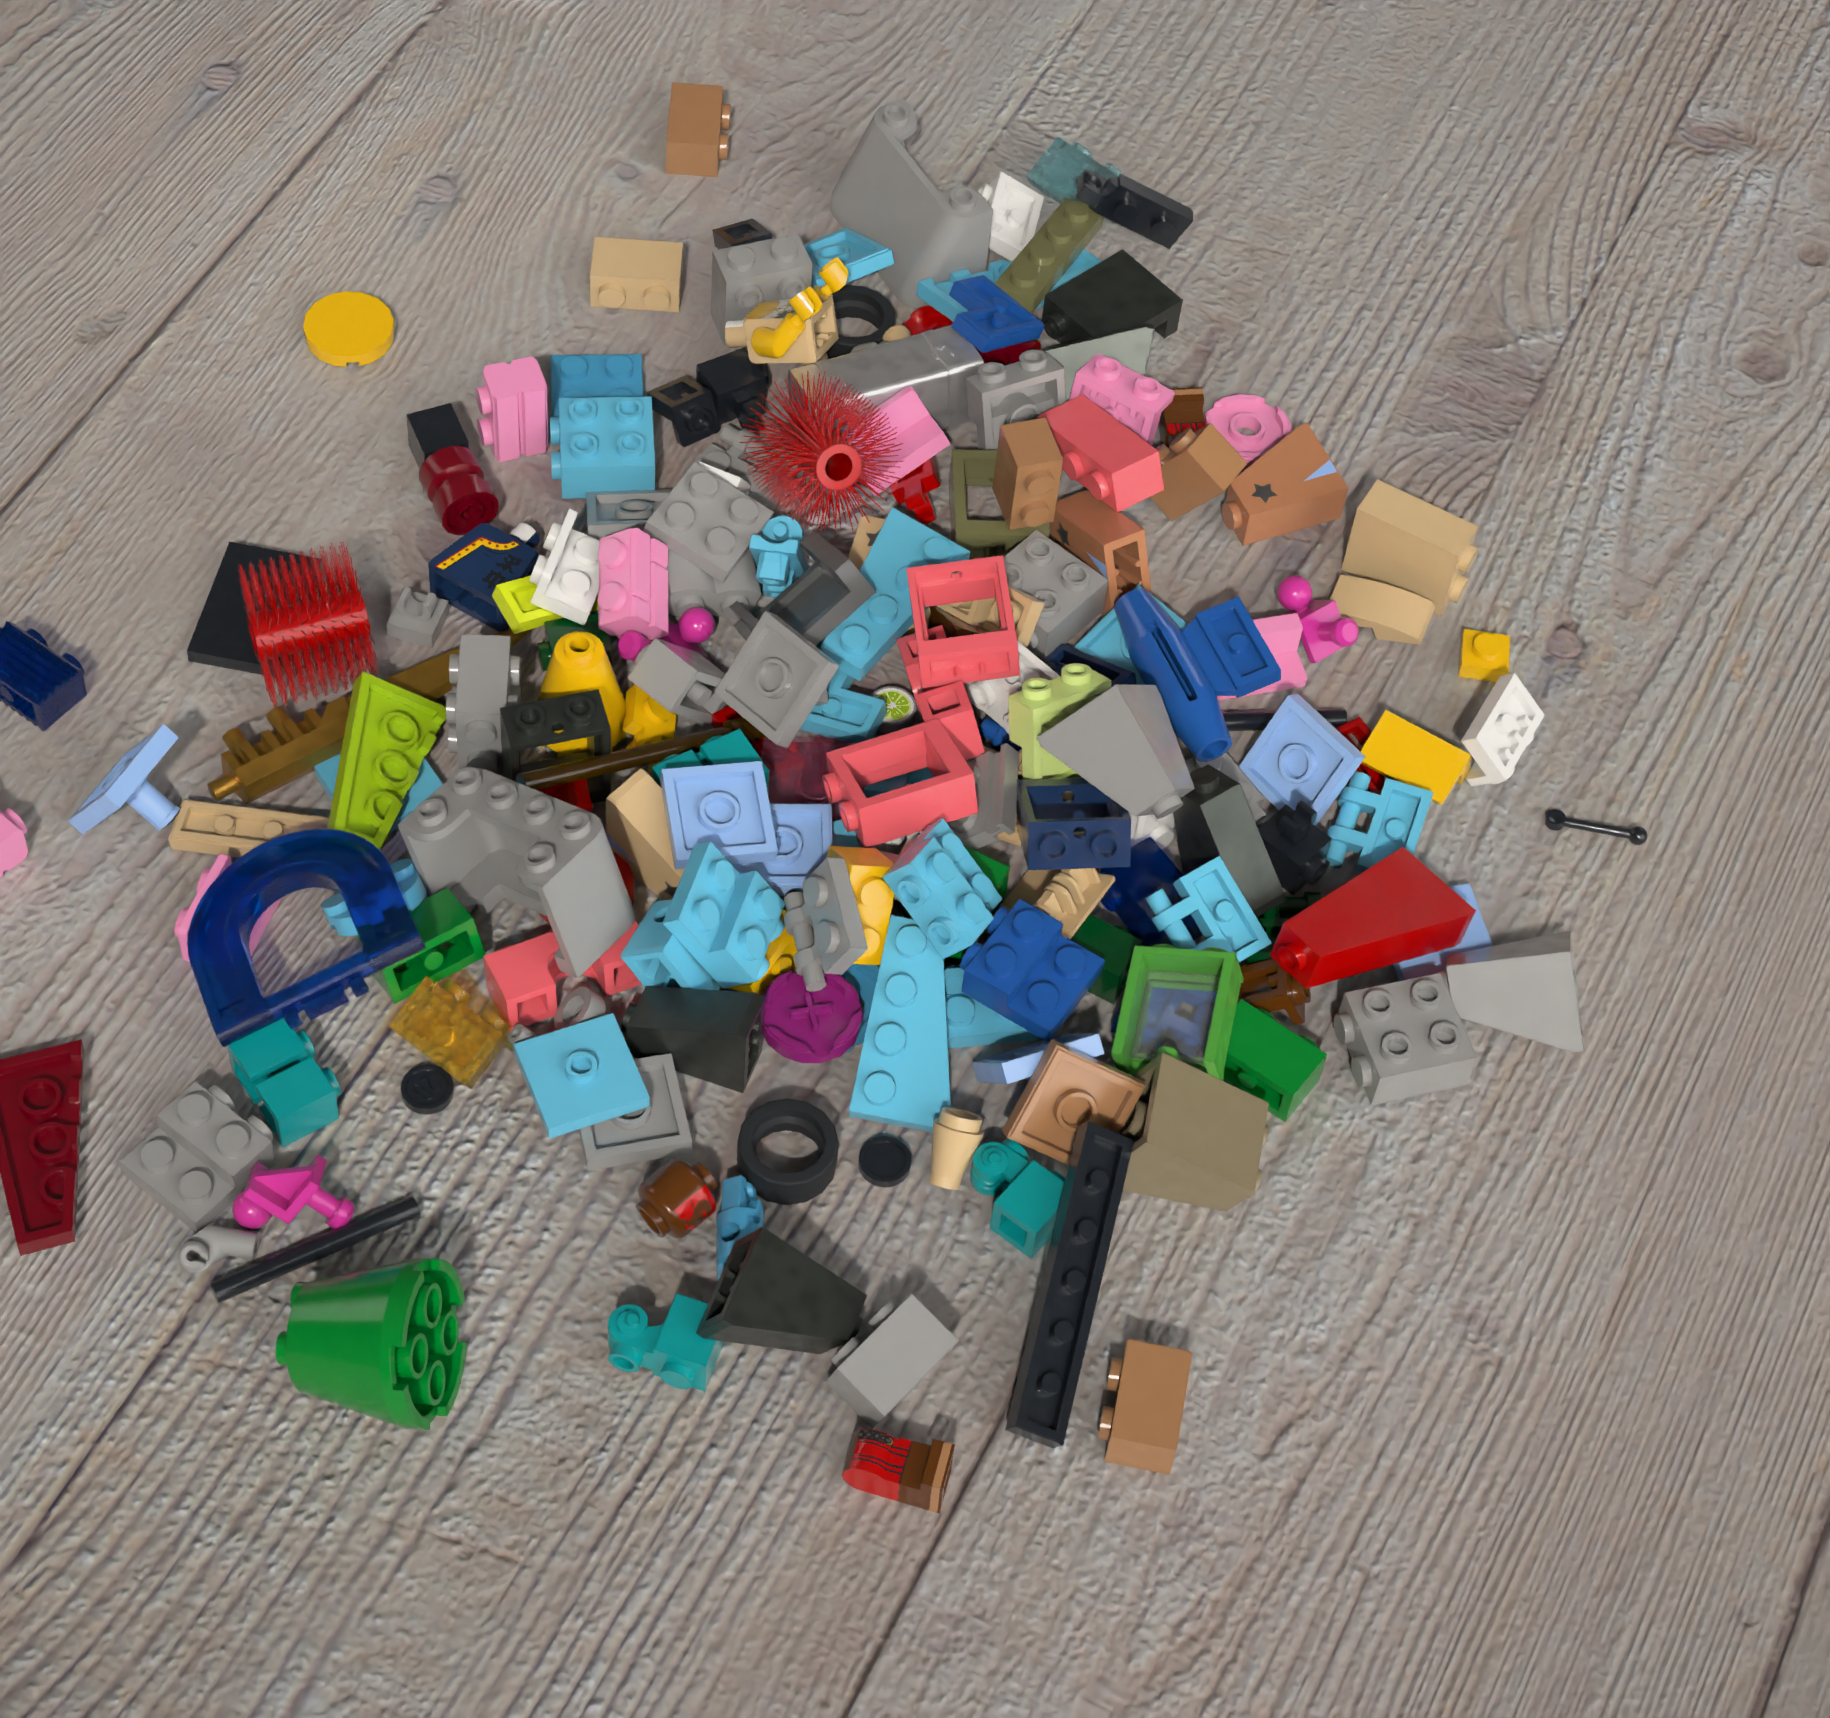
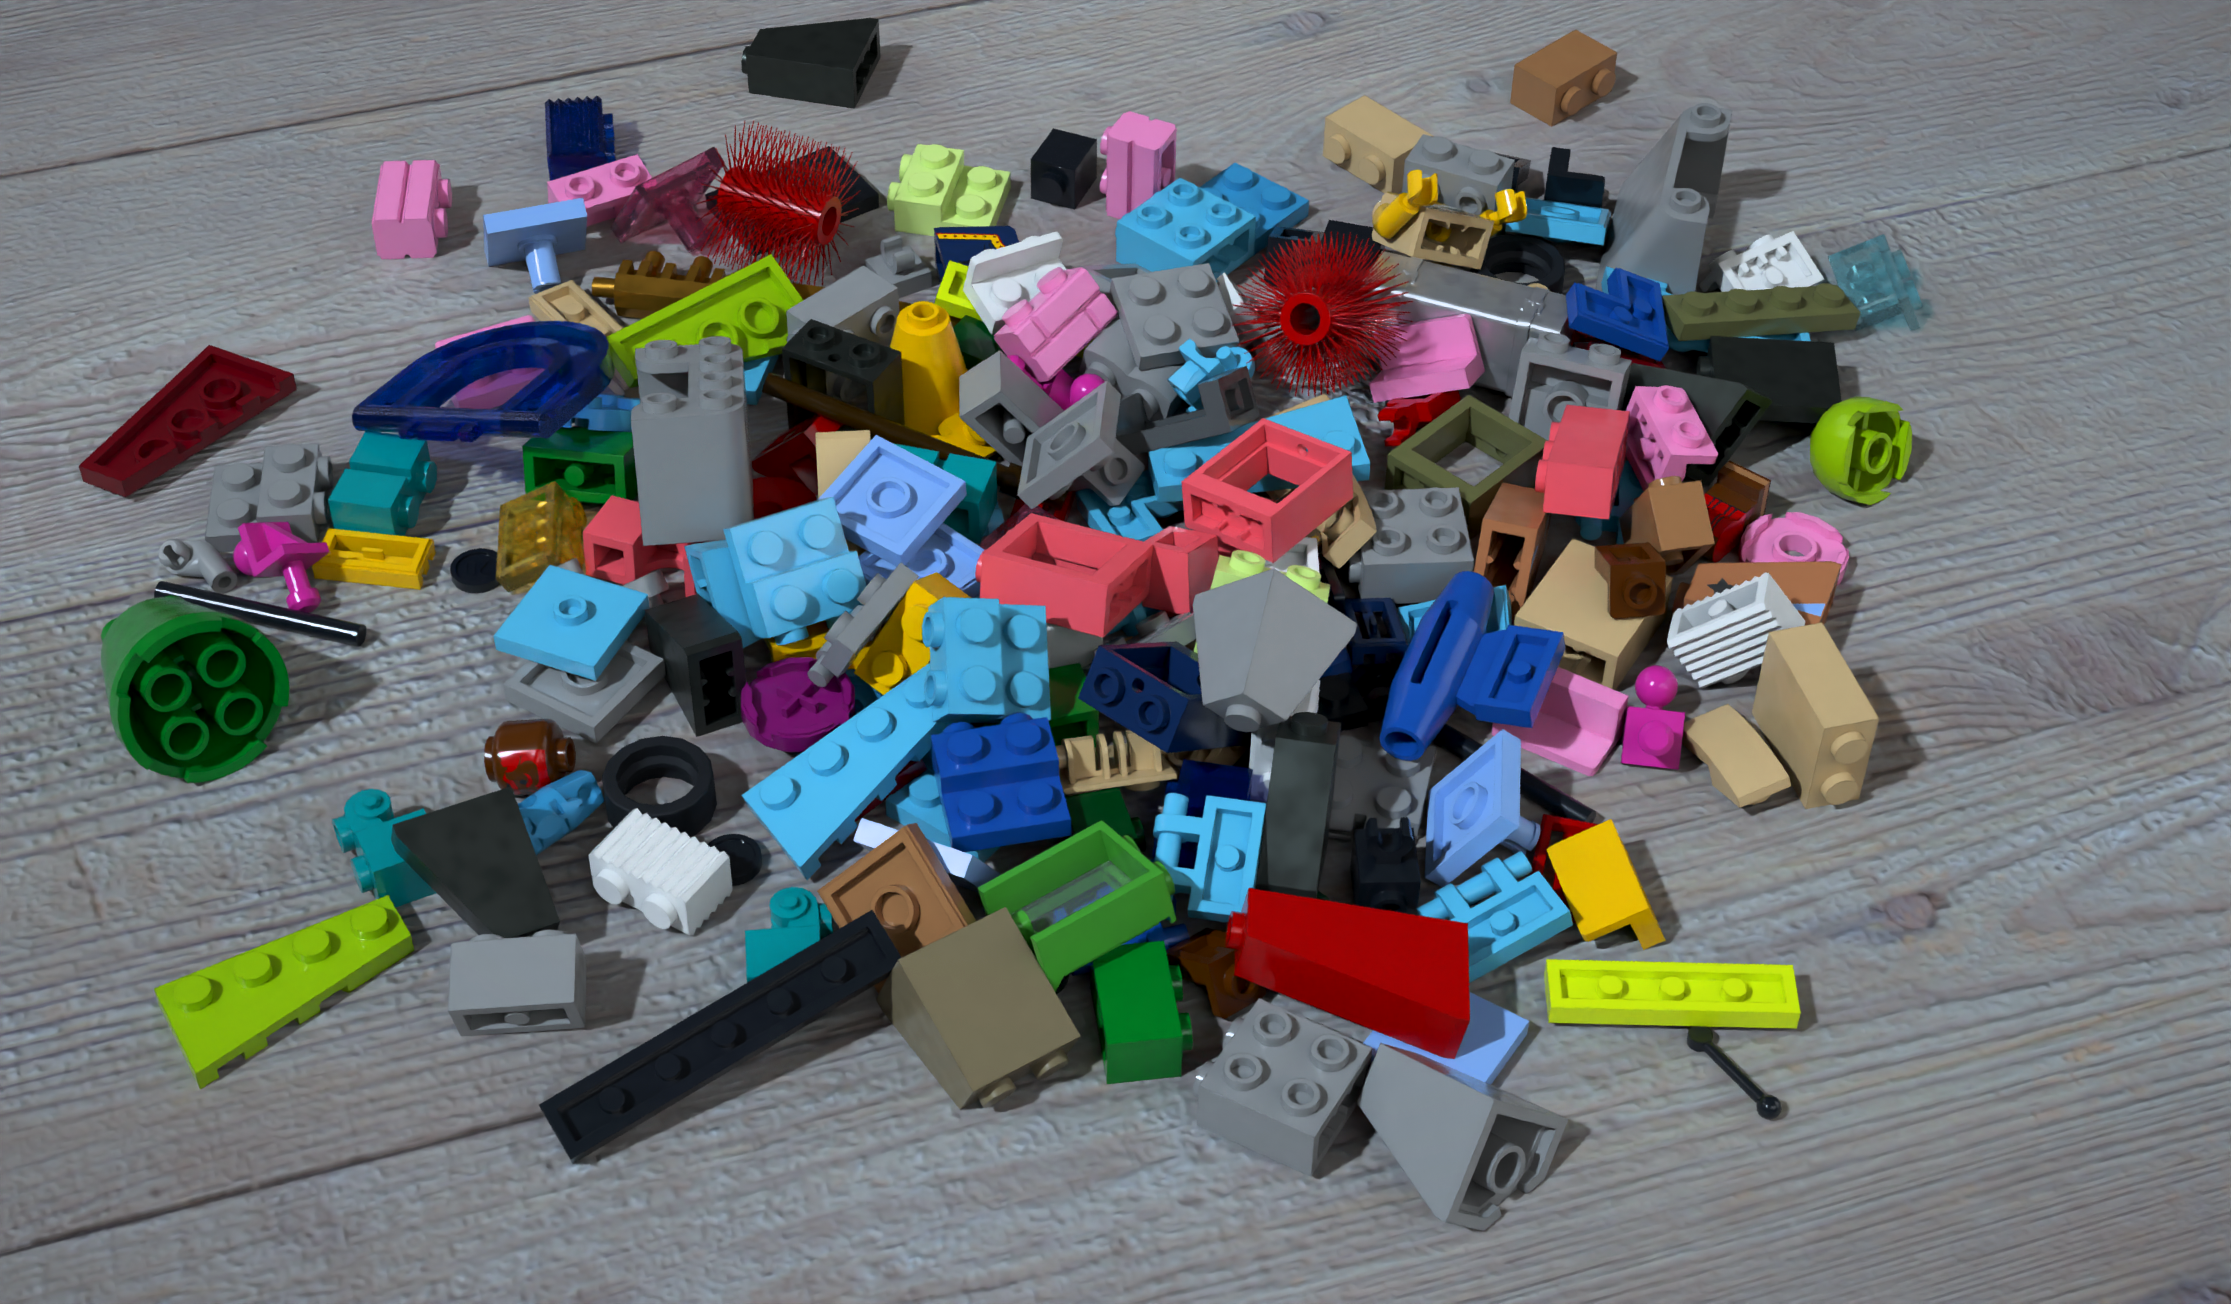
camera: 50 degrees right, 10 degrees down
yellow tile [303,291,394,367] -> none
dark red wheel [418,446,499,535] -> none
leg [842,1429,955,1514] -> none
tan cone [929,1107,985,1190] -> none
medium nougat brick [992,417,1063,530] -> none
black hinge [1076,169,1193,249] -> none
medium nougat brick [1097,1339,1192,1475] -> none
yellow plate [1458,629,1510,682] -> none
white bracket [1461,673,1544,786] -> none
none -> lime wing [154,895,414,1089]
none -> yellow tile [312,528,436,590]
none -> bright pink bracket [547,154,656,227]
none -> white brick [588,808,733,935]
none -> clear pink tile [610,147,725,253]
none -> pearl dark grey slope [741,18,881,109]
none -> yellowish green plate [887,144,1011,236]
none -> tan brick [1514,538,1673,690]
none -> black panel [1544,147,1605,208]
none -> neon yellow plate [1544,959,1801,1029]
none -> reddish brown bracket [1595,542,1666,619]
none -> white brick [1667,572,1805,688]
none -> lime cylinder [1810,396,1912,505]

